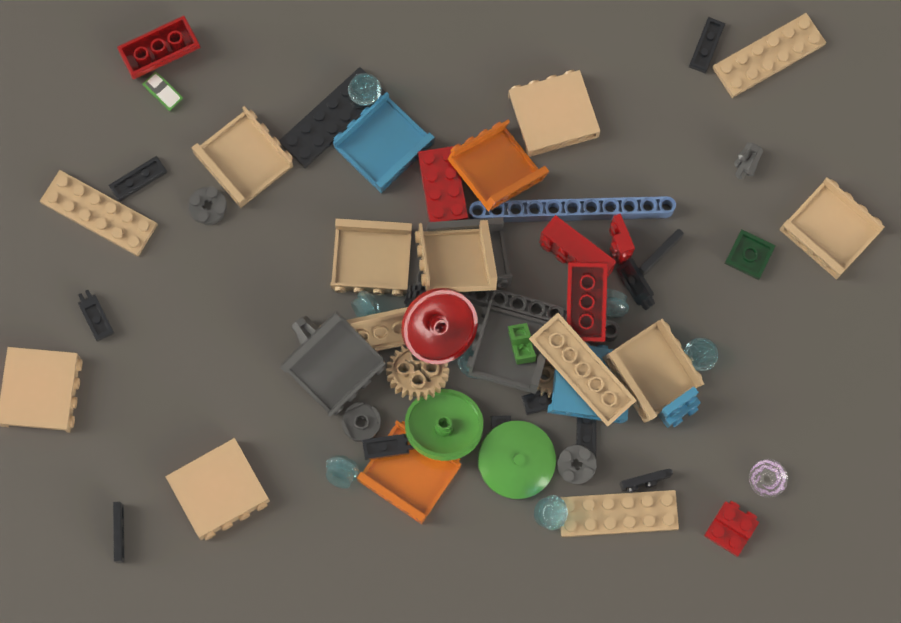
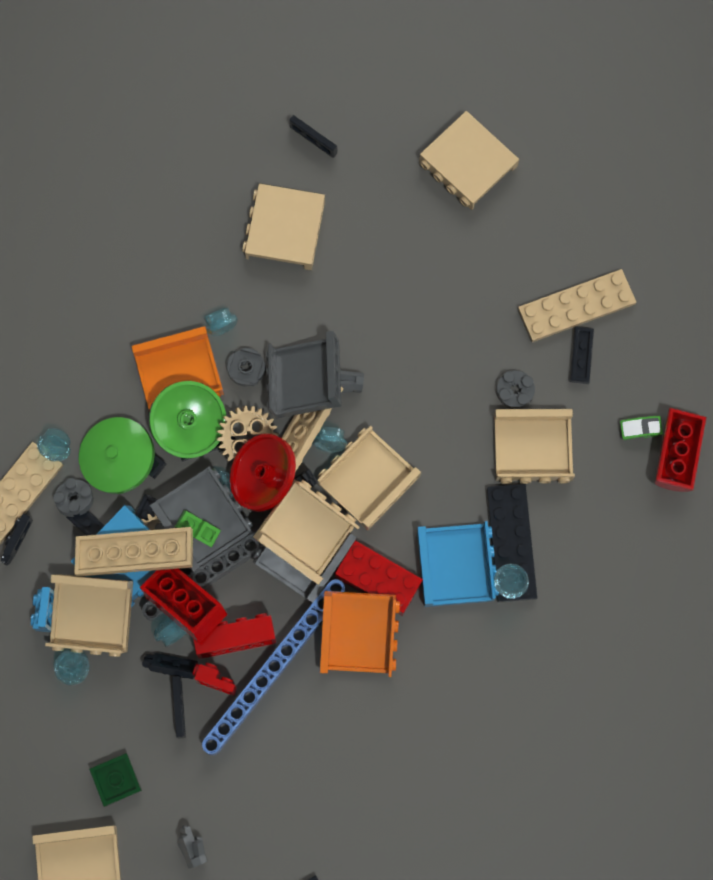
camera: 130 degrees right, 0 degrees up
black hinge [78,290,114,342] -> none
black hinge [362,434,414,460] -> none
tan panel [508,70,600,157] -> none

